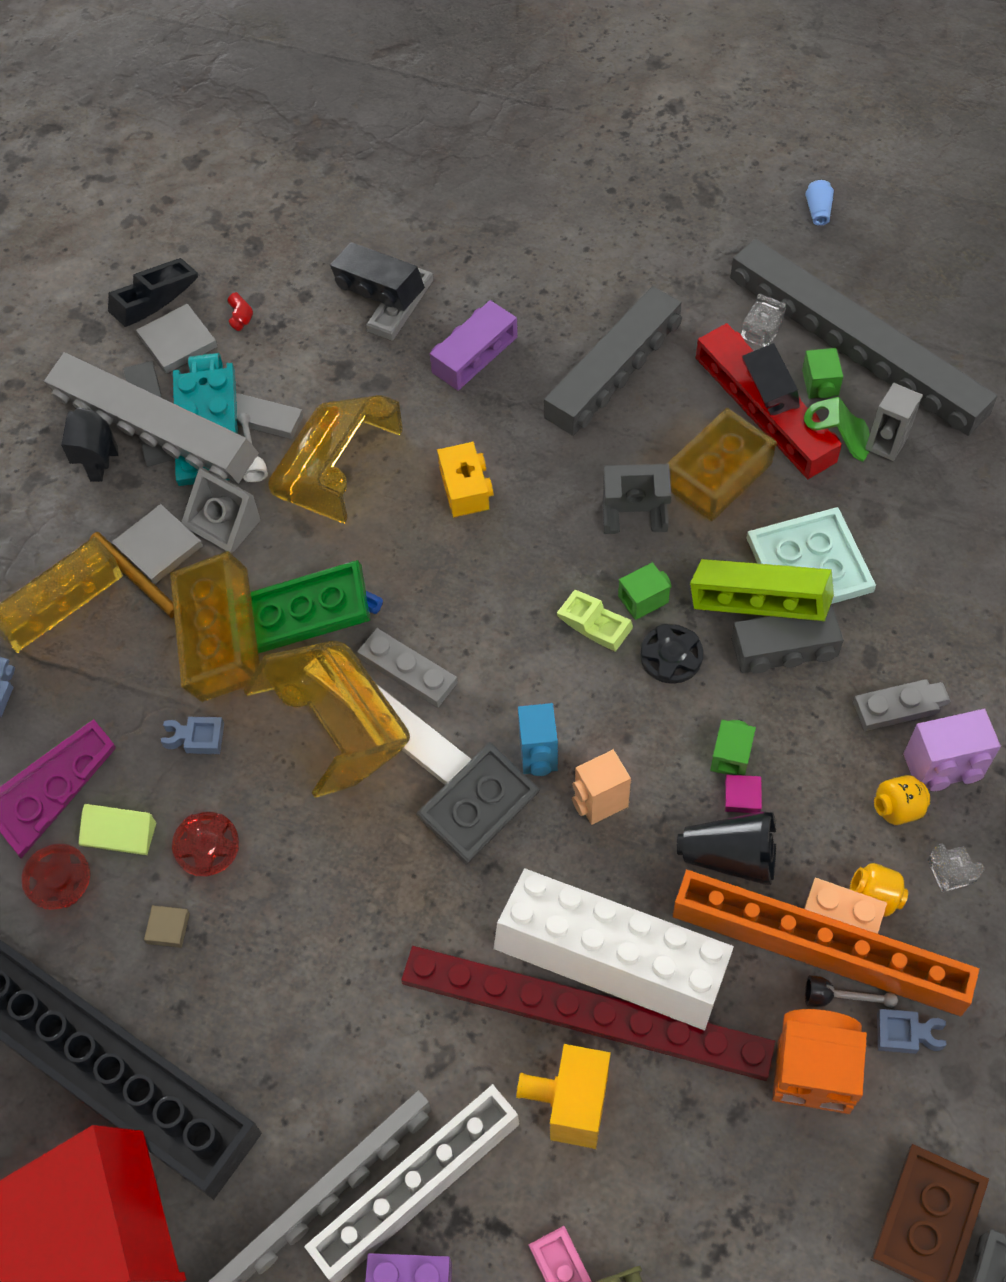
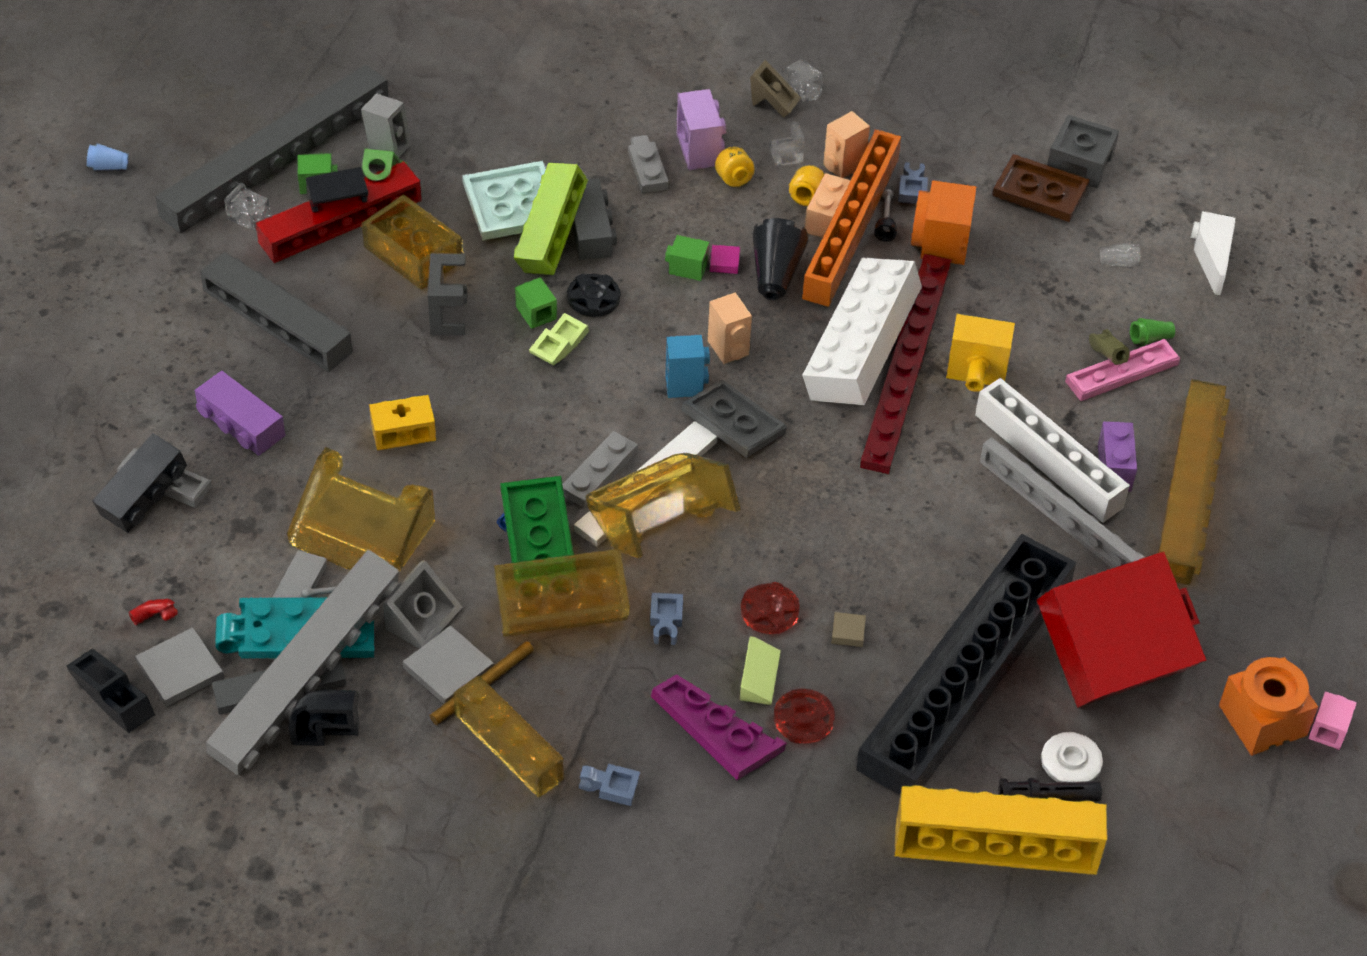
camera: 95 degrees left, 10 degrees down
none -> light nougat brick [823,111,870,178]

